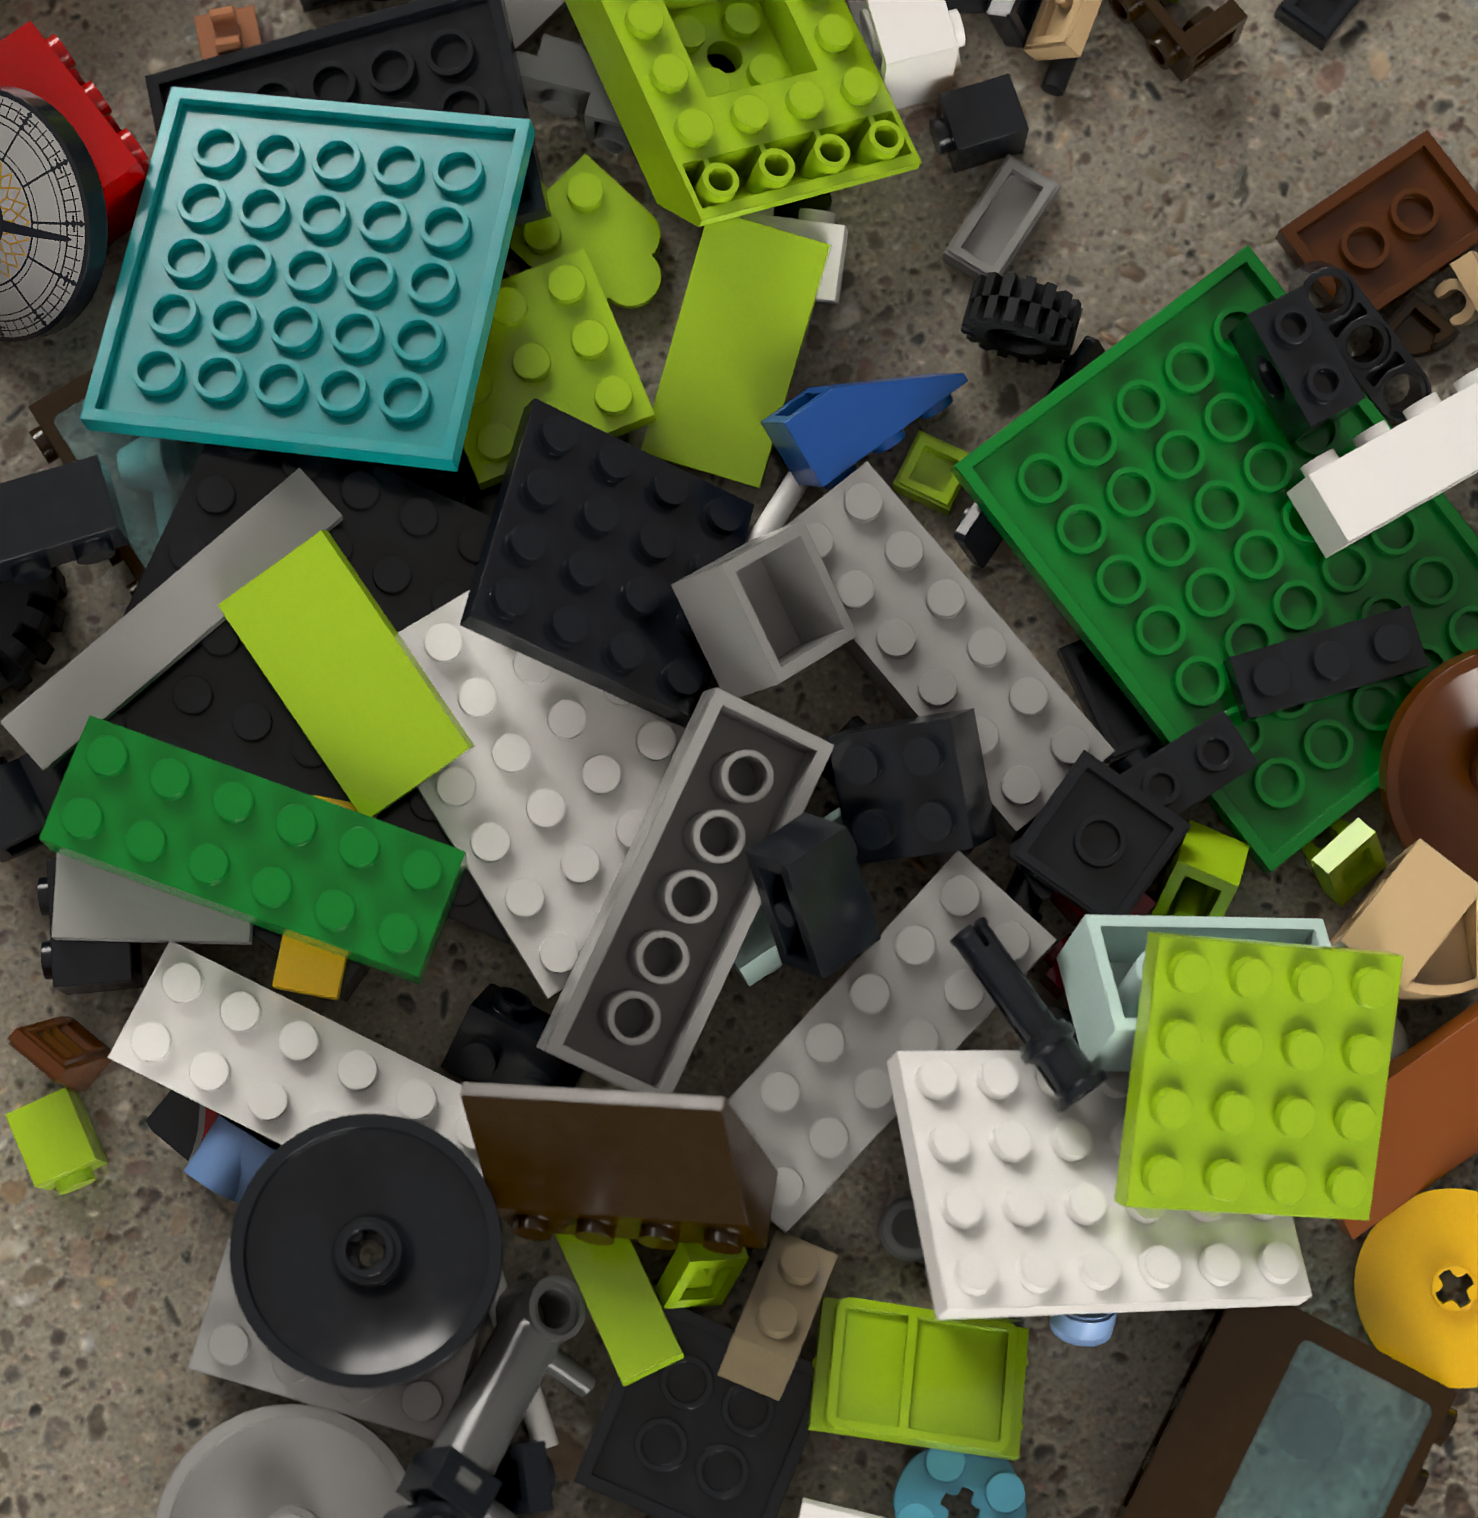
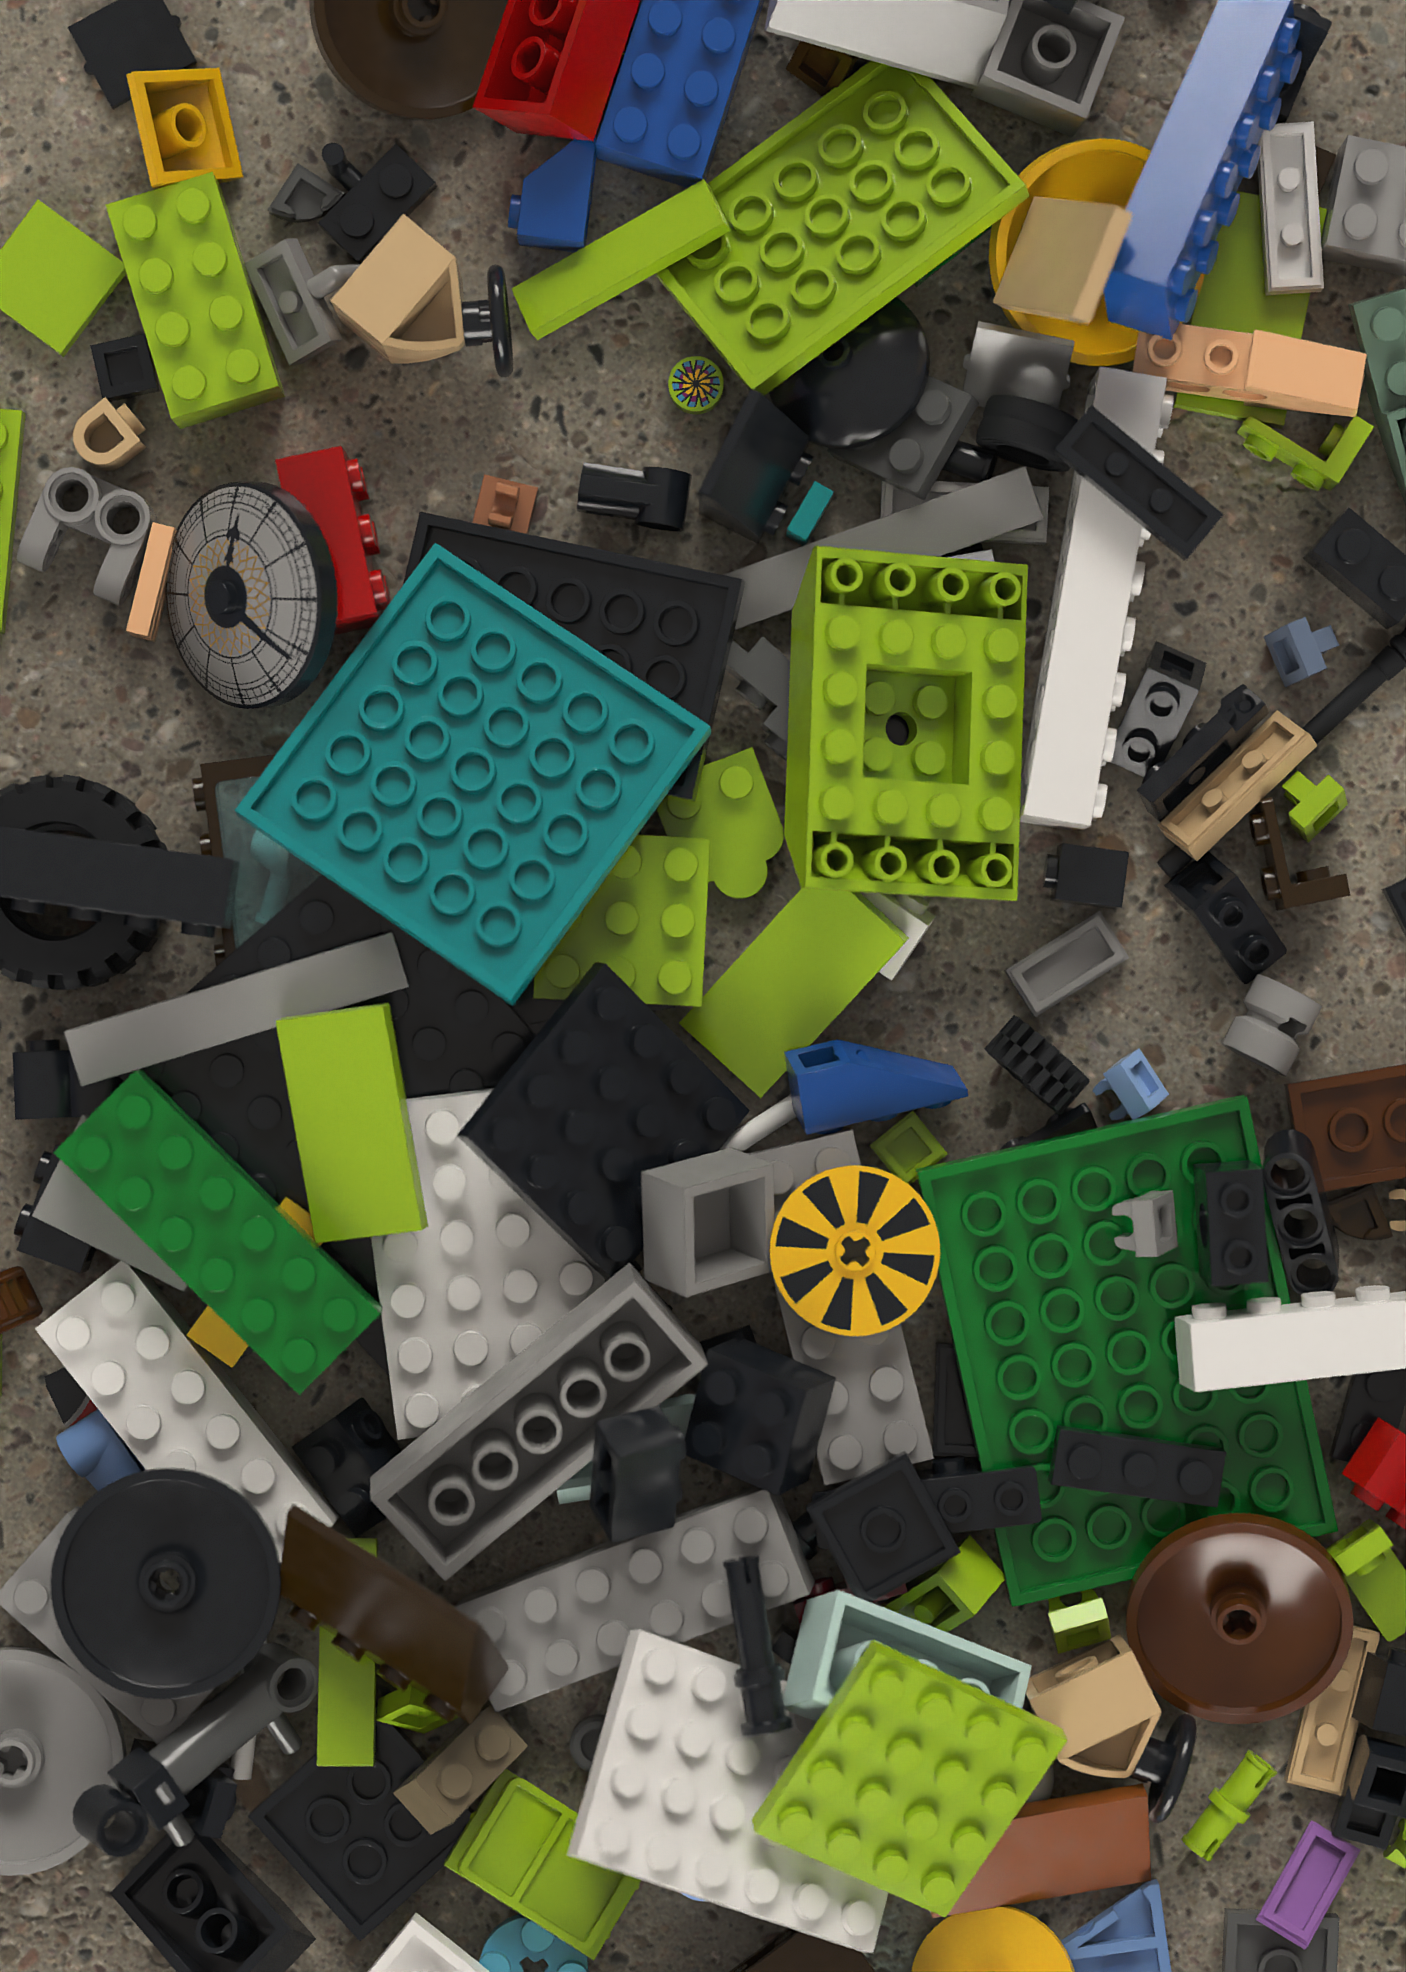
camera: 25 degrees right, 10 degrees up
none -> yellow piece [770,1165,940,1336]
none -> light blue tile [1093,1048,1169,1120]
none -> light grey tile [1112,1190,1178,1257]
none -> black bracket [1164,851,1287,984]
none -> light grey wheel [1221,974,1322,1076]

